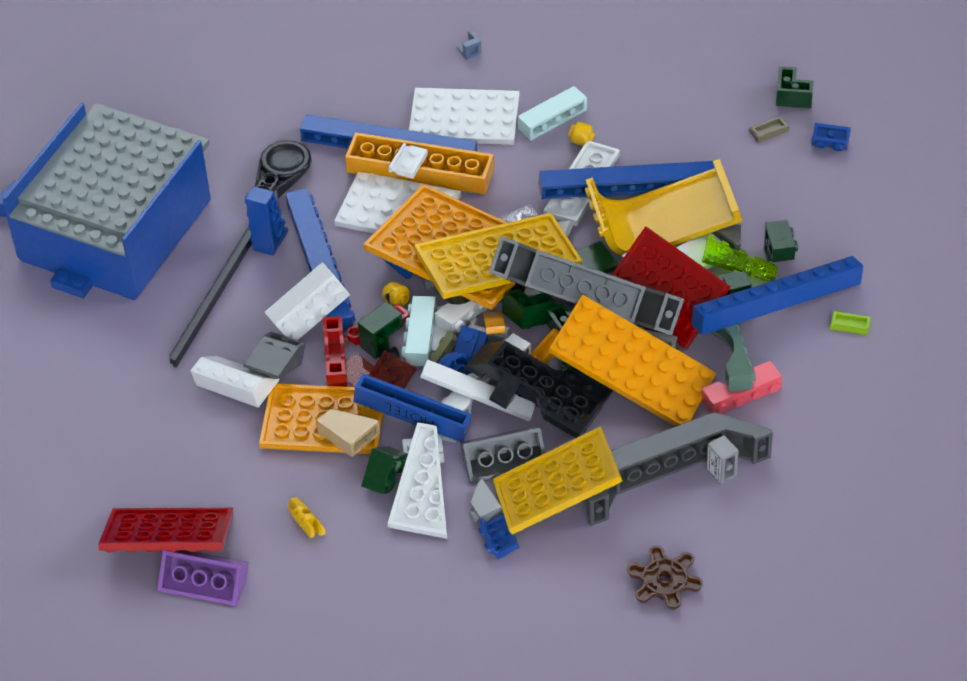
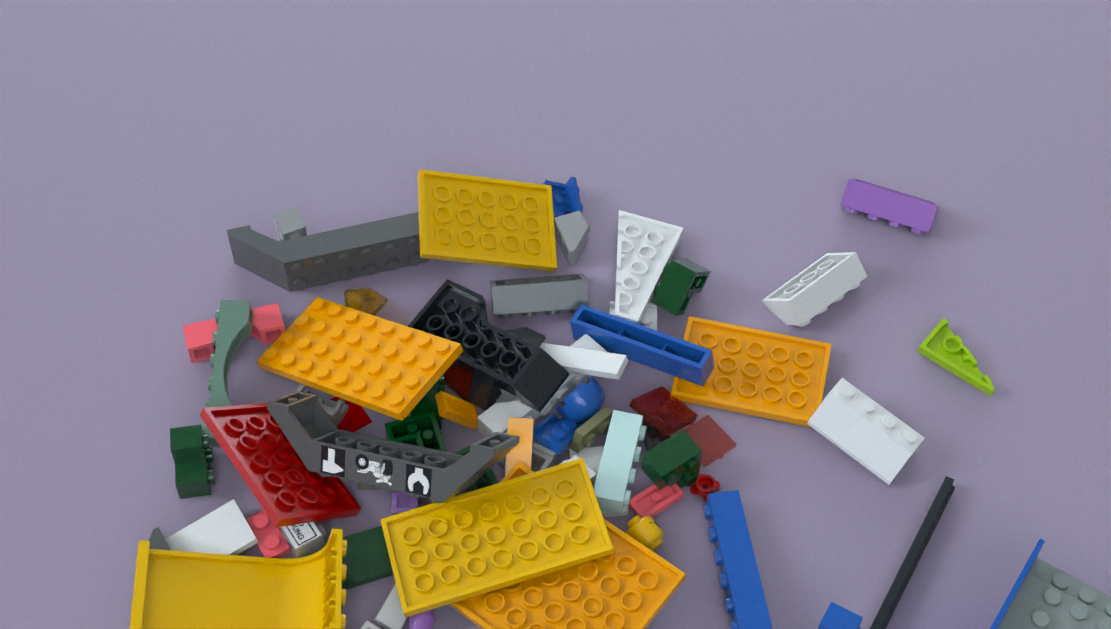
camera: 175 degrees left, 5 degrees up
red plate [98,507,233,553] -> none
slope [243,332,306,379] -> none
white brick [265,262,350,340] -> none
yellow hinge [288,497,326,538] -> none
tan slope [317,409,380,457] -> none
red arch [323,316,347,387] -> none
reddish brown plate [627,546,703,610] -> none
blue brick [692,256,864,335] -> none
clear neon green wing [702,234,778,282] -> none
brick [764,220,798,262] -> none
lime tile [830,311,871,335] -> none
none -> clear yellow slope [344,288,388,316]
none -> white slope [762,252,867,327]
none -> lime wing [917,317,995,397]

